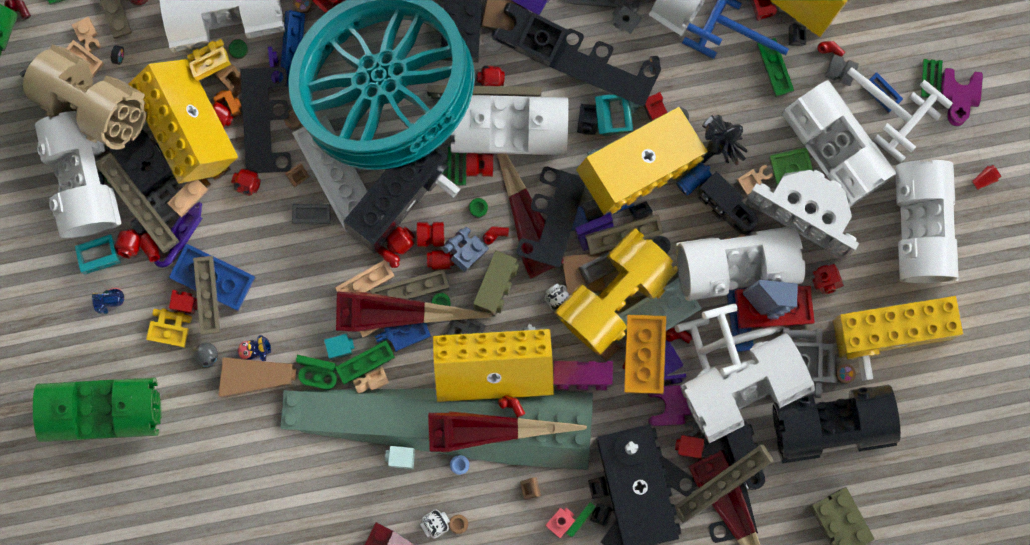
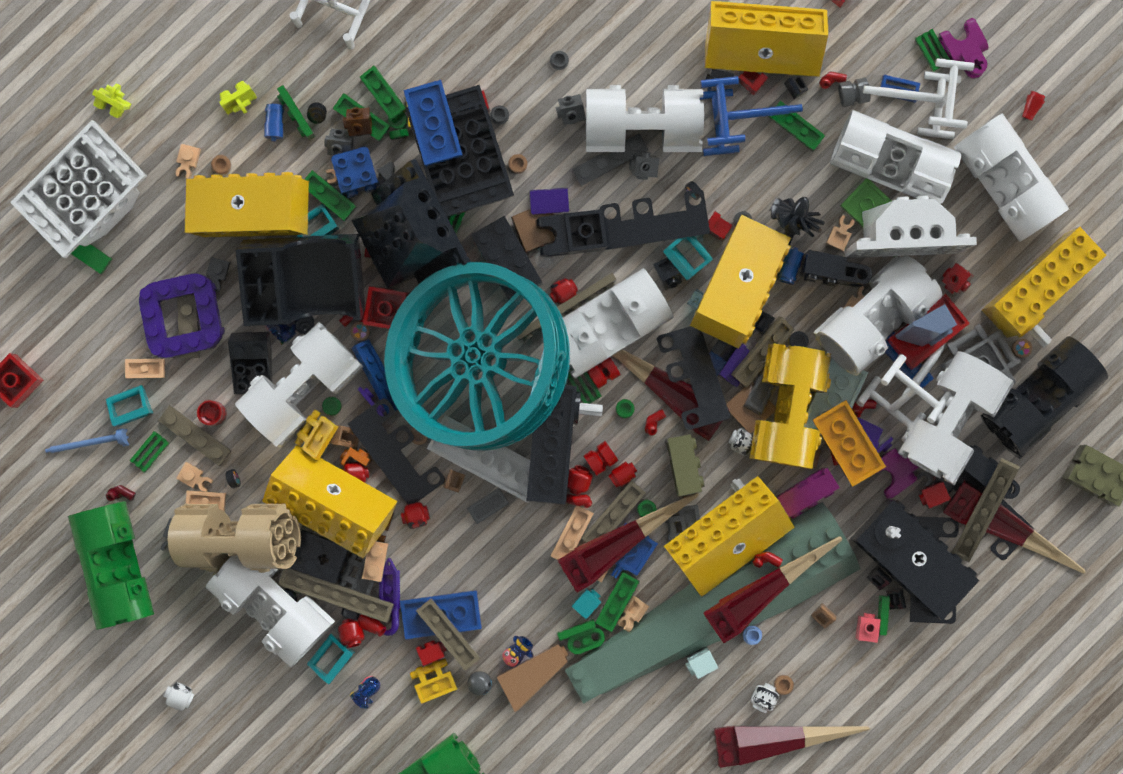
camera: 30 degrees left, 5 degrees up
sand blue plate [442,227,489,272] -> none

